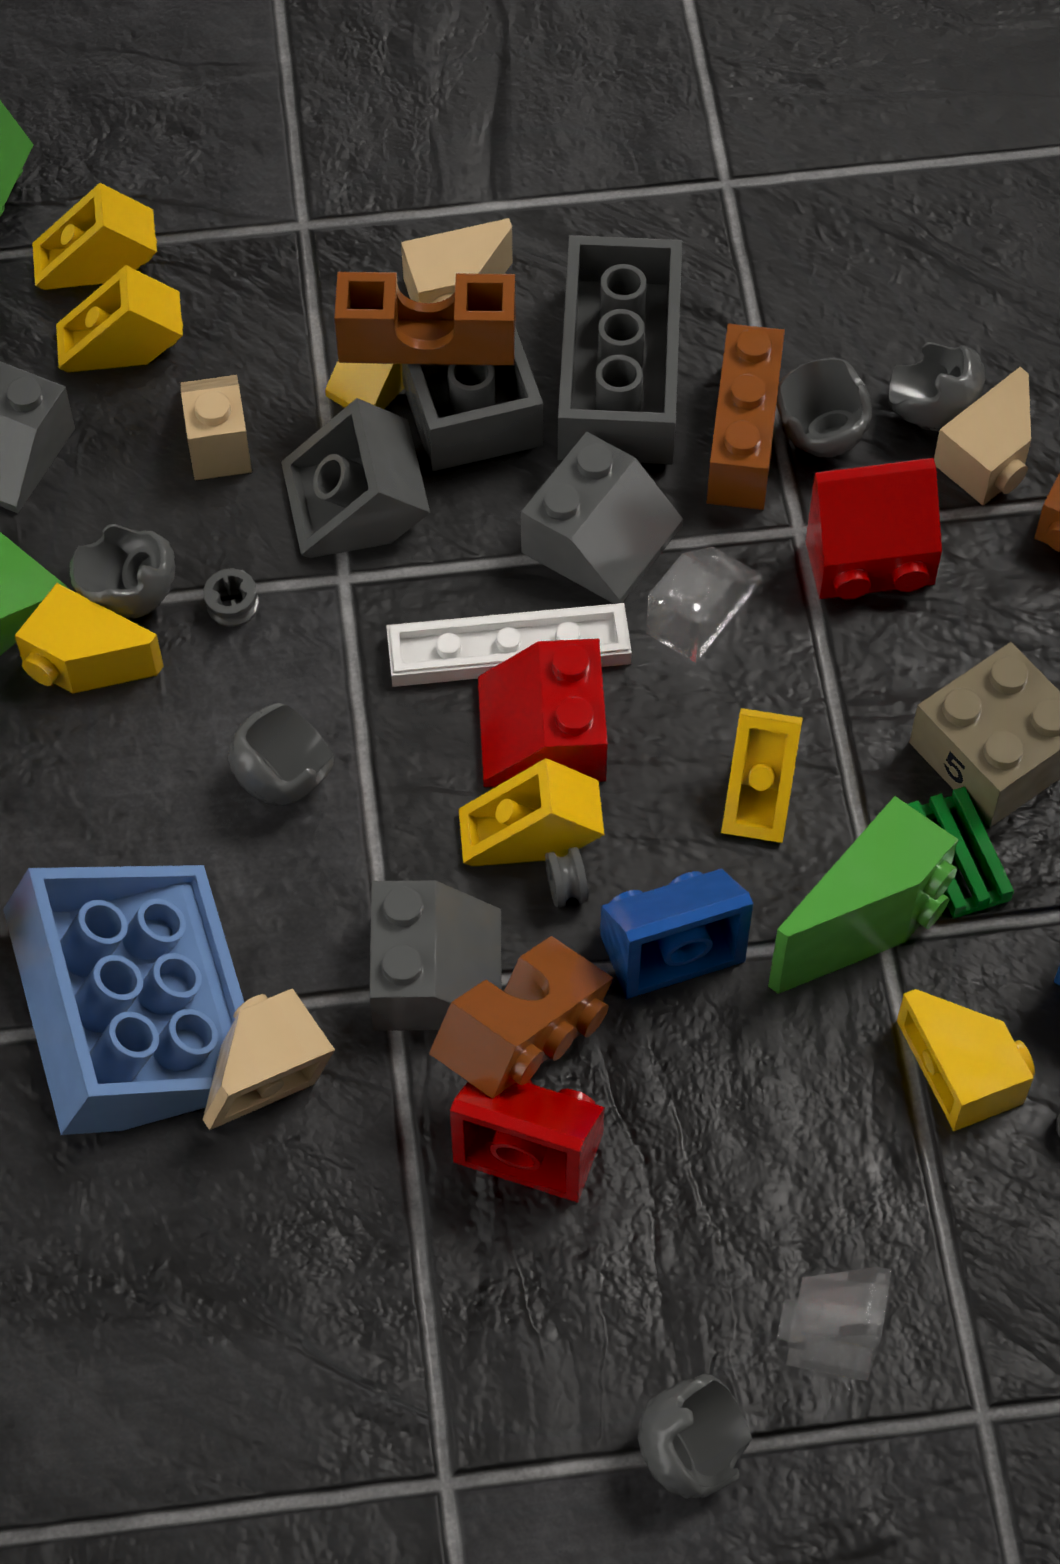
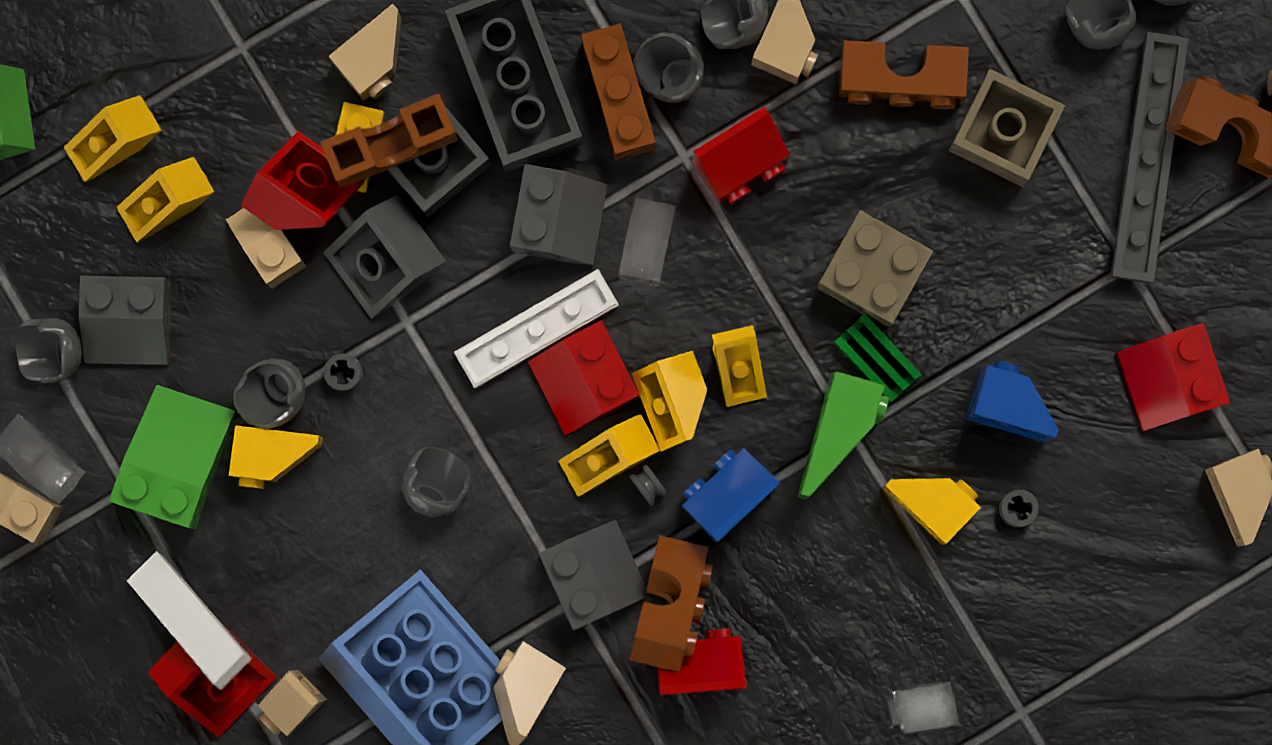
camera: 25 degrees left, 25 degrees up
none -> red slope [241,131,366,230]
none -> yellow slope [632,351,707,451]

